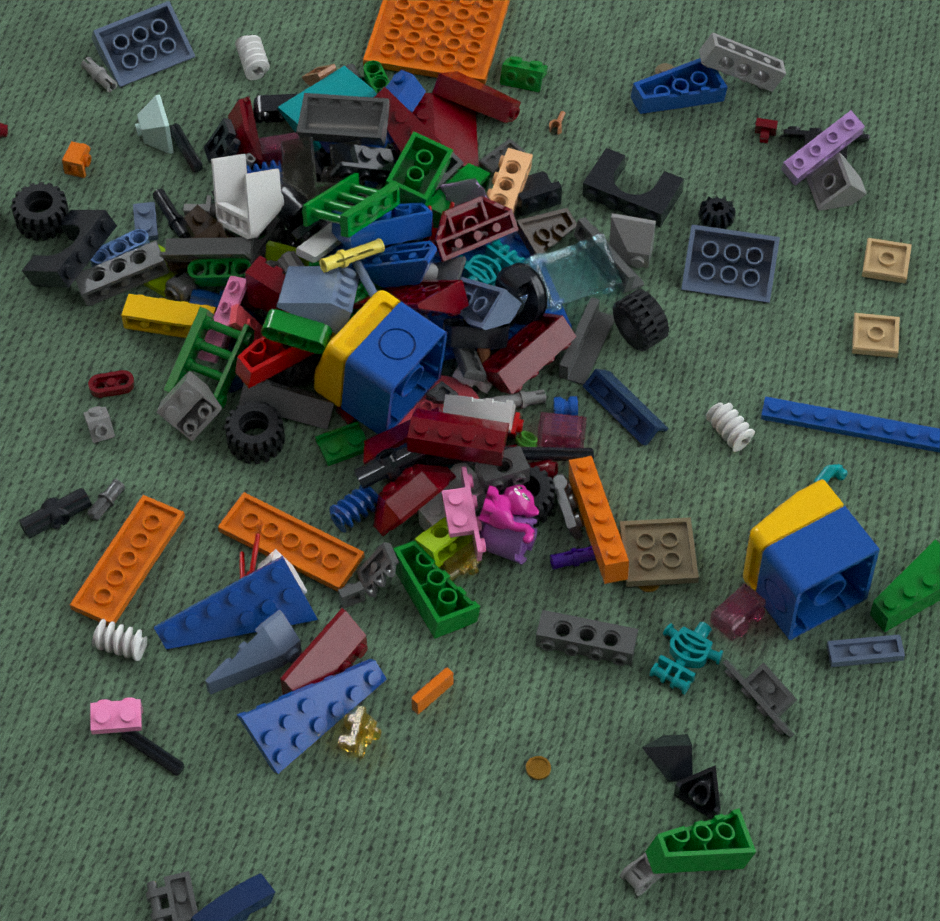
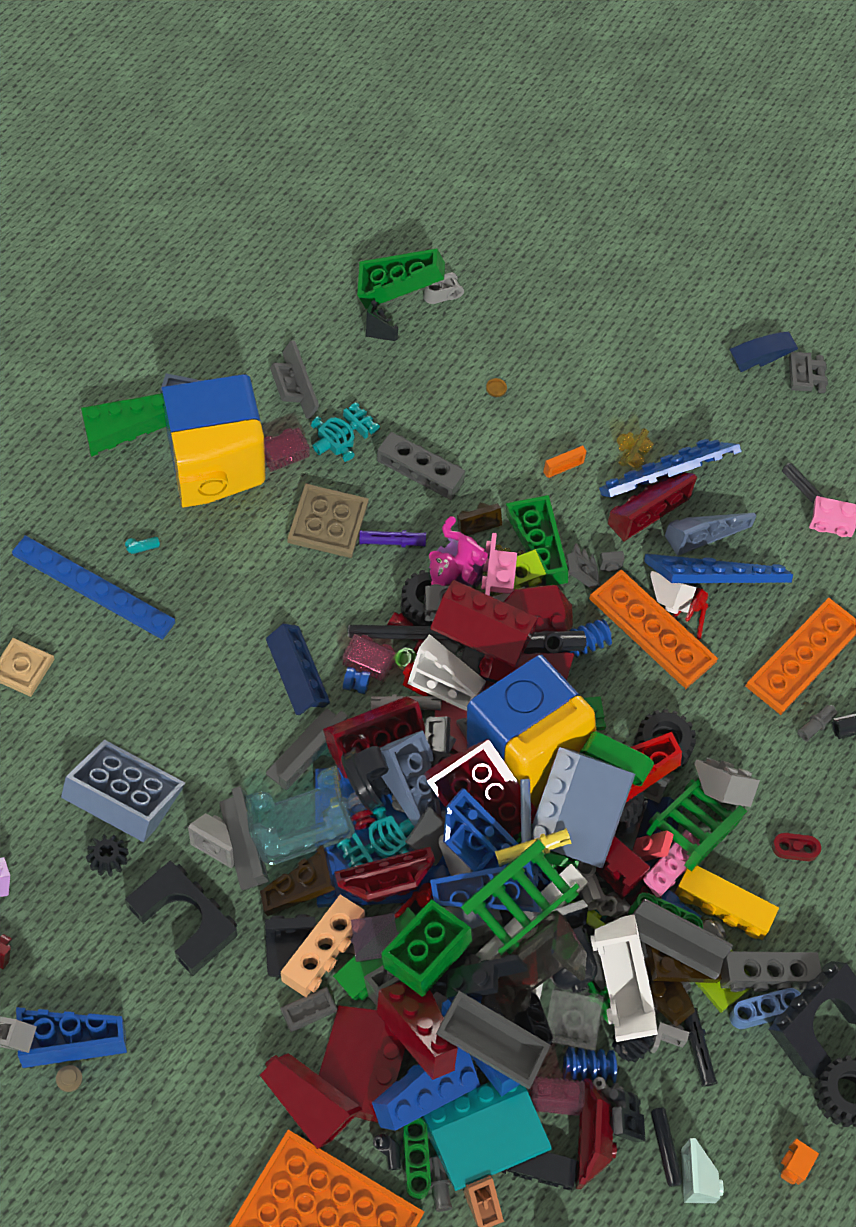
camera: 170 degrees left, 5 degrees up
light grey bracket [83,406,115,443] -> none
white piece [92,619,147,661] -> none
sand blue plate [133,202,158,241] -> none
green bracket [500,56,548,92] -> none
nougat hand [549,111,566,134] -> none
dark grey hinge [553,474,584,539] -> none
orange brick [569,456,629,584] -> none
black tyre [612,289,669,352] -> none
black slope [642,734,693,782] -> none
white piece [706,403,755,452] -> none
none -> dark brown tile [457,502,502,536]

